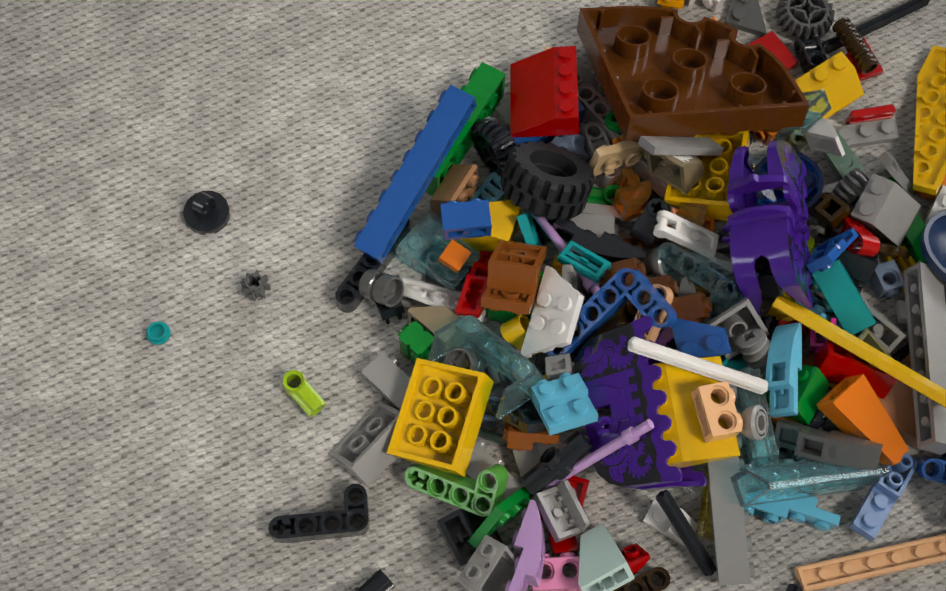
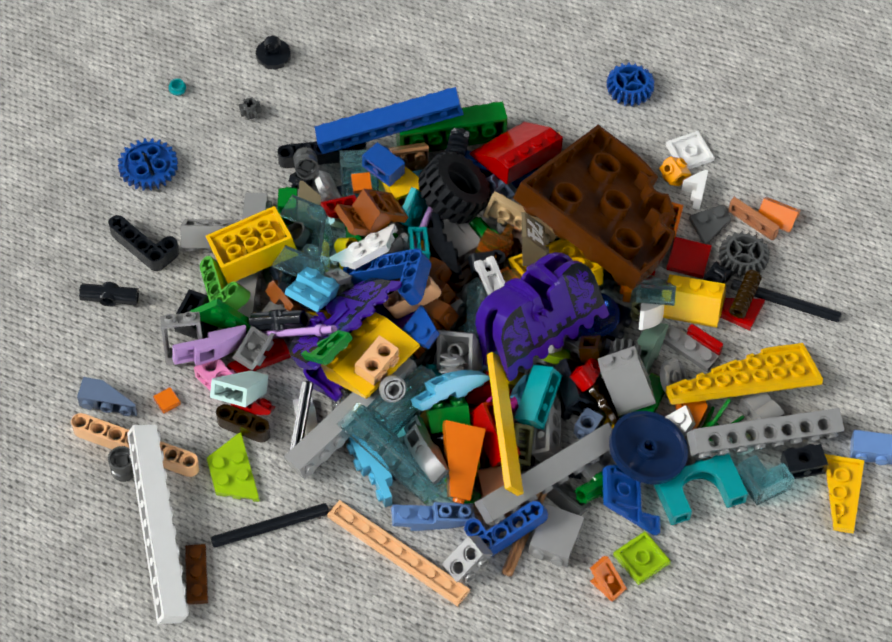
camera: 50 degrees right, 10 degrees down
lime piece [283,370,326,418] -> none
white axle [627,336,768,394] -> none
light grey tile [638,136,724,156] -> none
blue wing [806,227,858,274] -> none
none -> blue gear [118,138,178,191]
none -> green wing [301,330,353,365]

